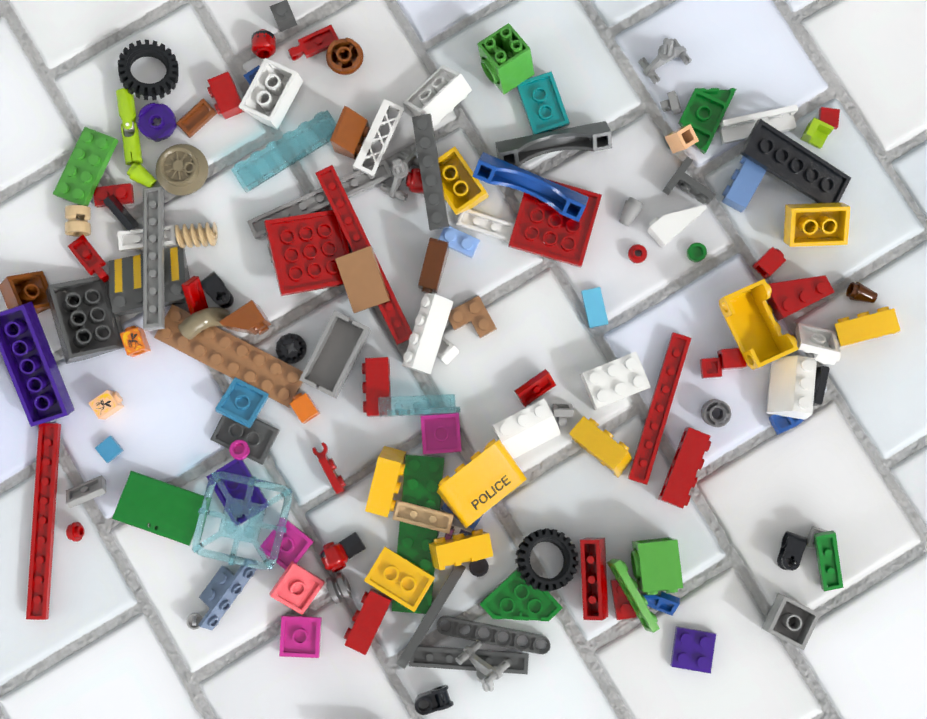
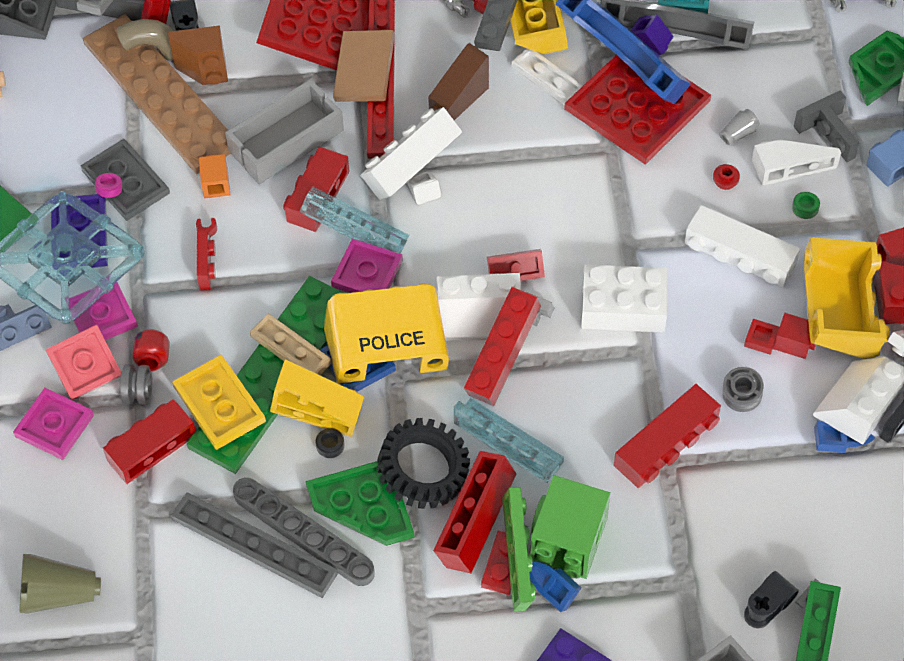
camera: 25 degrees right, 25 degrees down
orange brick [120,326,151,357] -> none
dark azure plate [215,377,269,428] -> none
black gear [276,333,307,364] -> none
black tile [339,532,366,559] -> none
yellow wedge [365,446,406,517] -> none
dark grey beam [396,565,466,669] -> none
black piece [415,685,454,715] -> none
light blue plate [438,226,480,258] -> none
medium nougat plate [448,296,497,338] -> none
light grey axle [455,640,510,692] -> none
yellow wedge [569,416,633,478] -> none
medium azure tile [581,287,609,328] -> none
red plate [628,332,691,485] -> none
light grey tile [660,91,682,115] -> none
light nougat brick [665,124,699,153] -> none
none -> clear light blue fence [454,398,564,483]
none -> red brick [464,287,541,406]
none -> dark purple brick [631,14,674,56]
none -> white brick [685,205,800,287]

